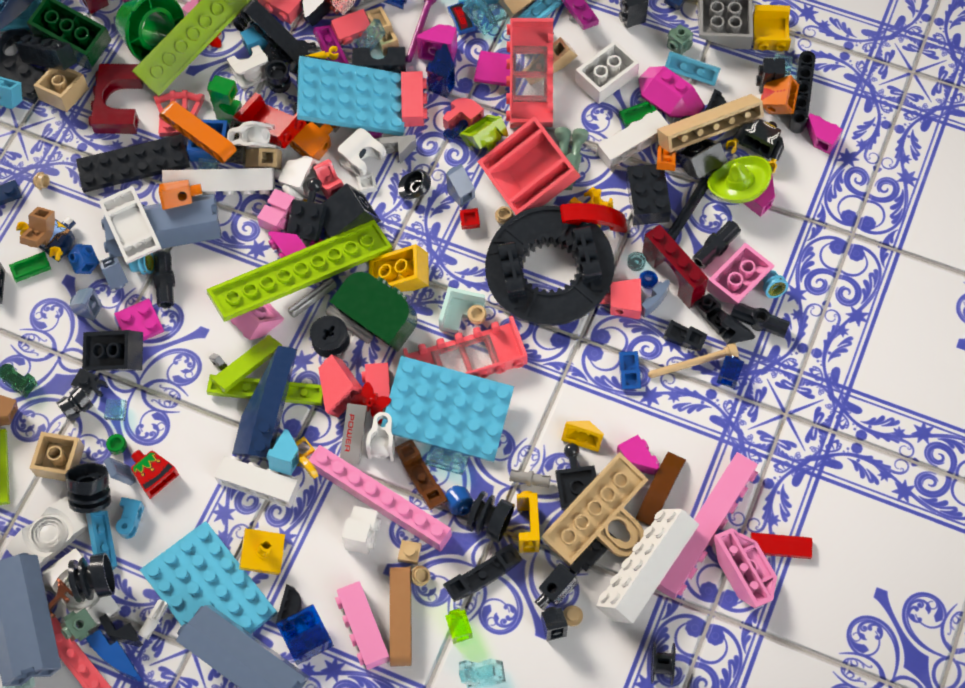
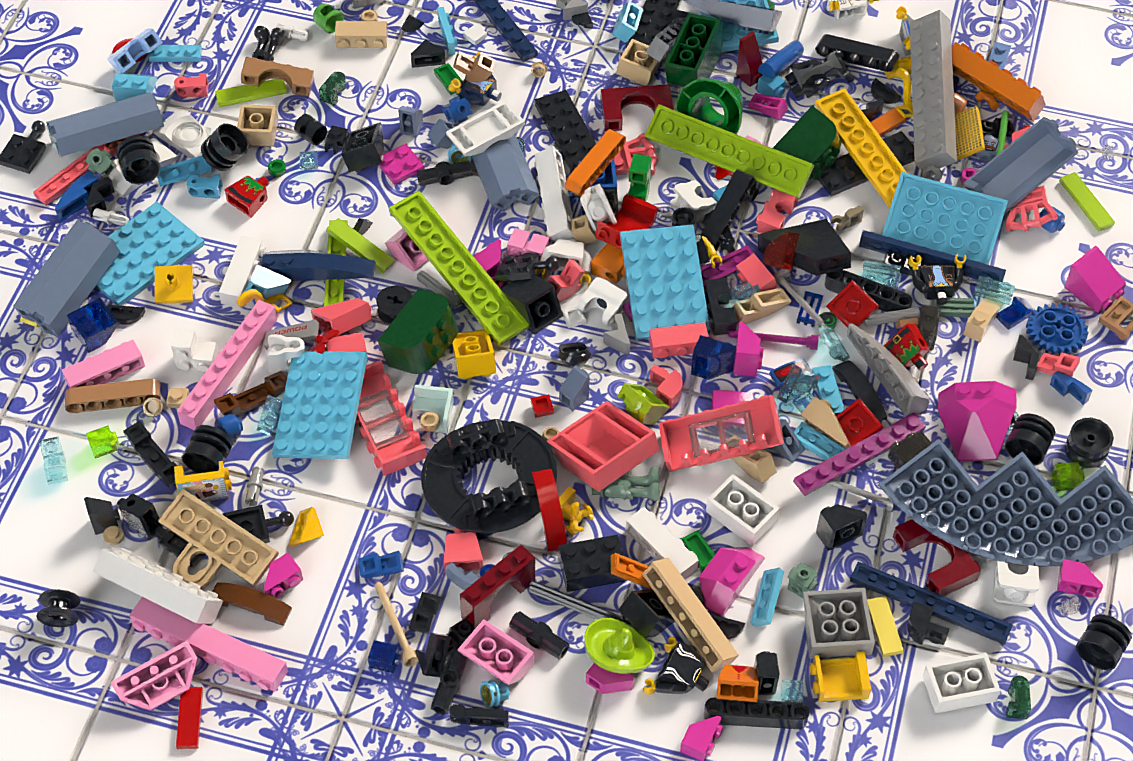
camera: 80 degrees right, 10 degrees down
sand blue tile [104,457,136,485] -> none
orange torso [159,180,203,210] -> none
clear blue arm [443,120,468,140] -> none
none -> black hinge [449,704,509,728]

